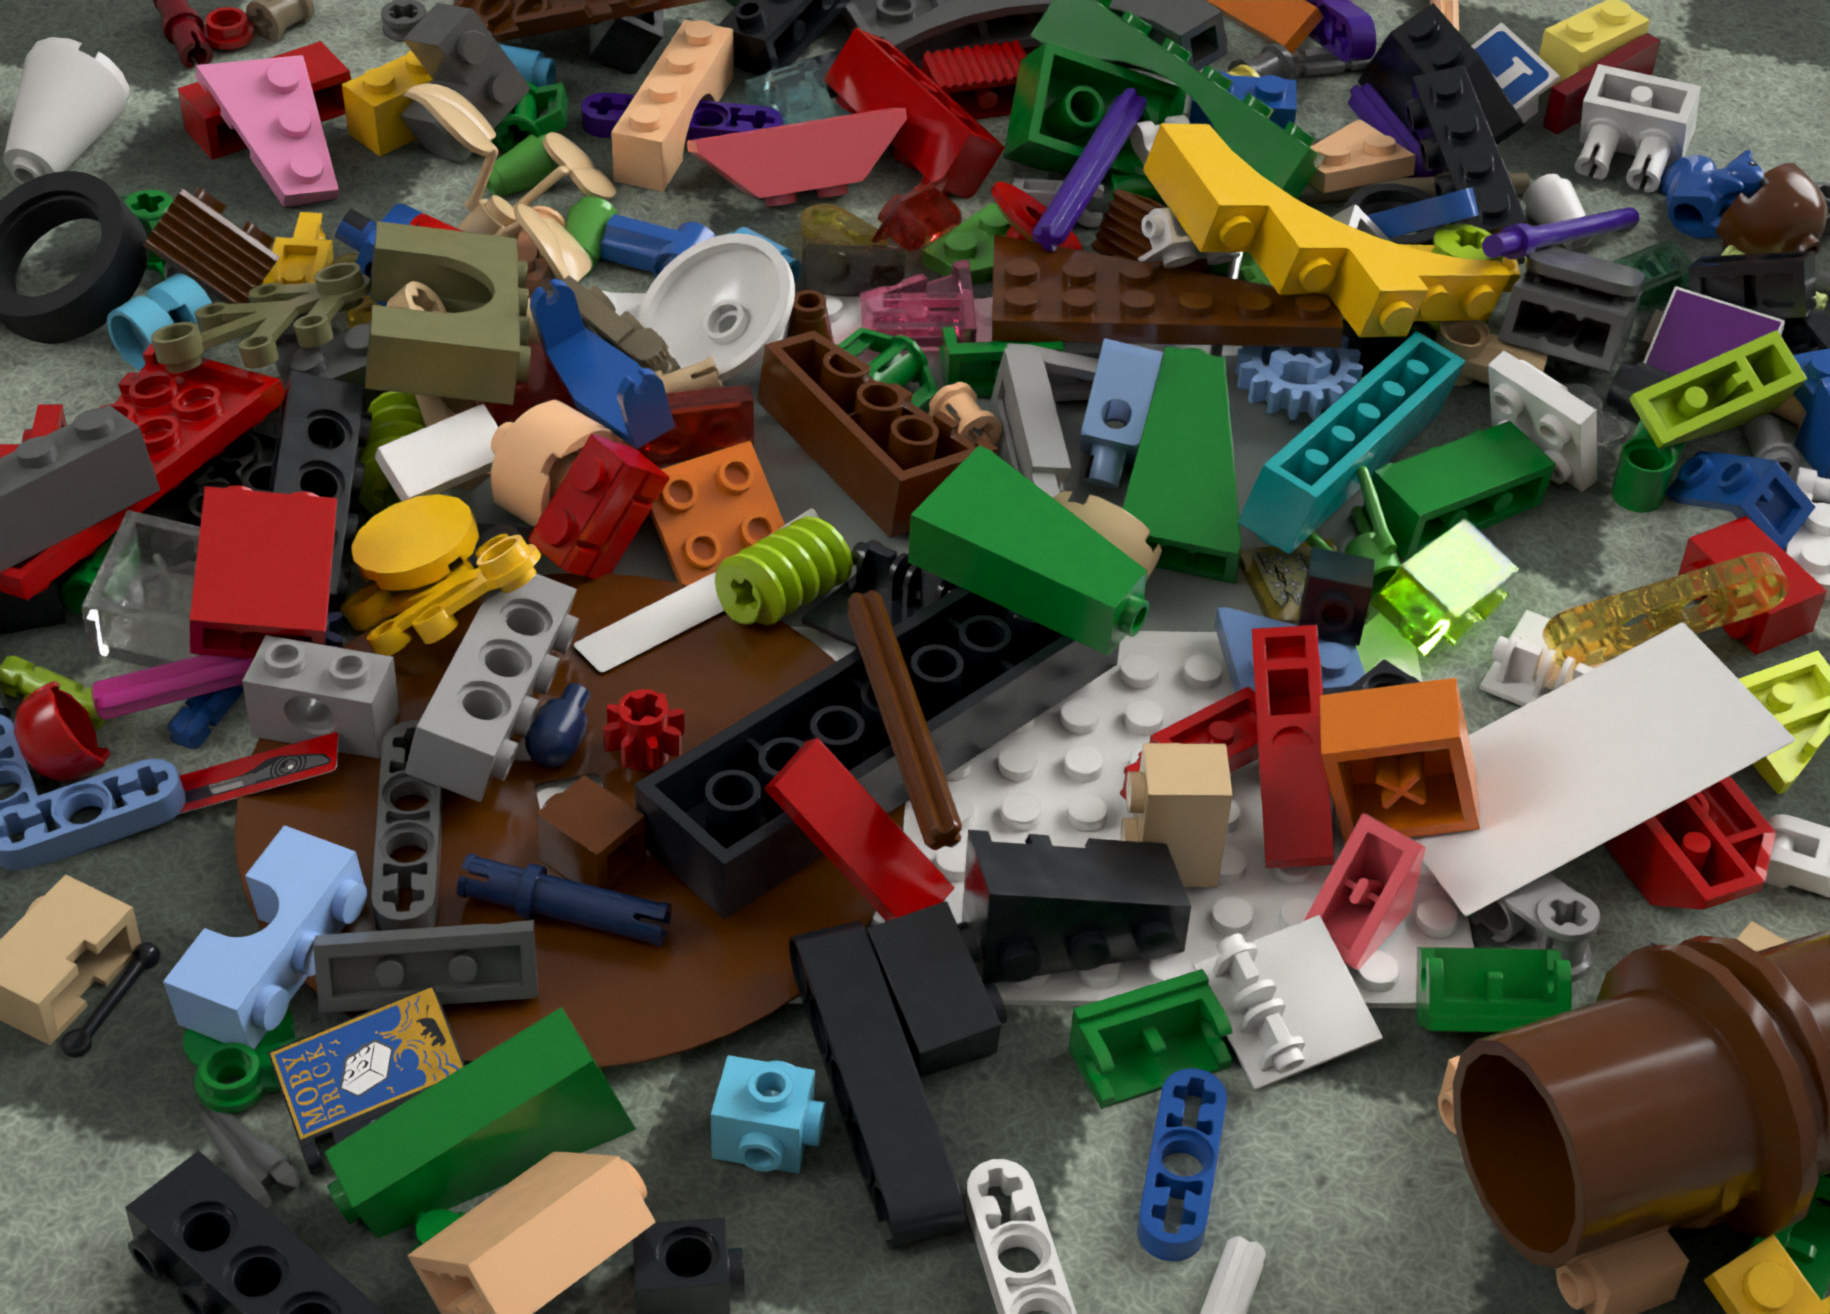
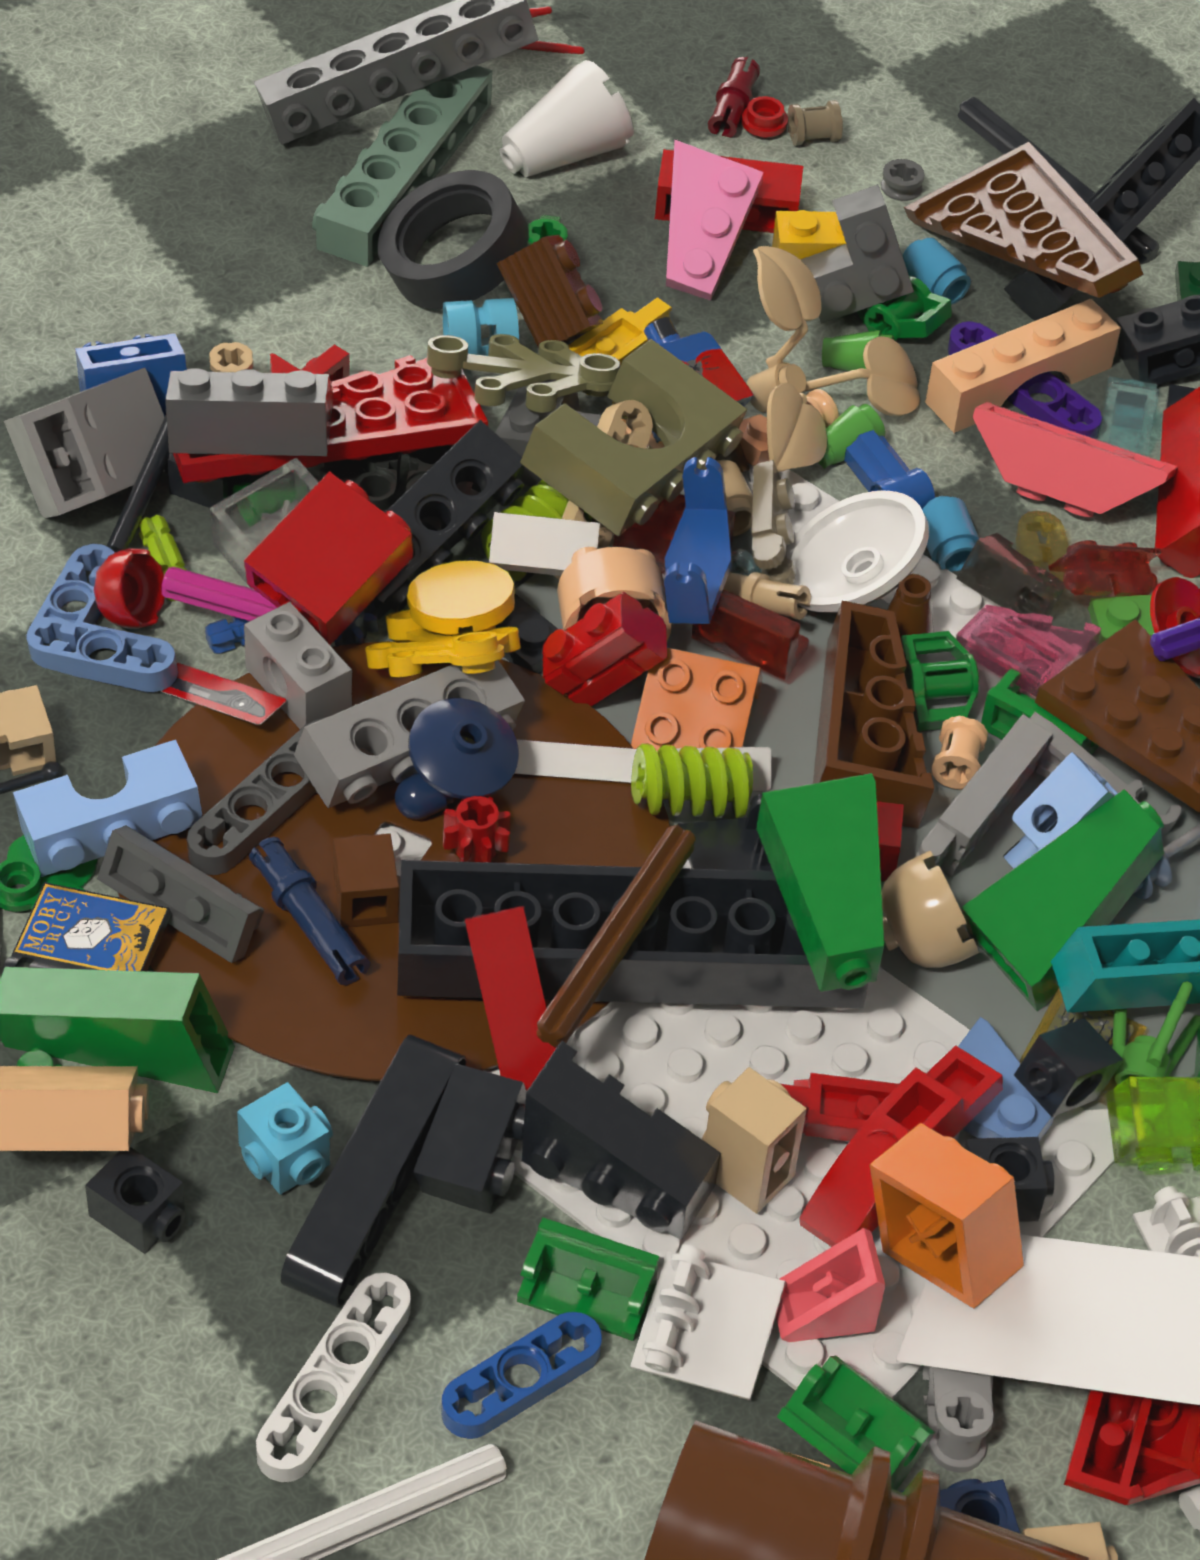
camera: 40 degrees right, 5 degrees up
none -> dark blue dish [408,698,519,799]

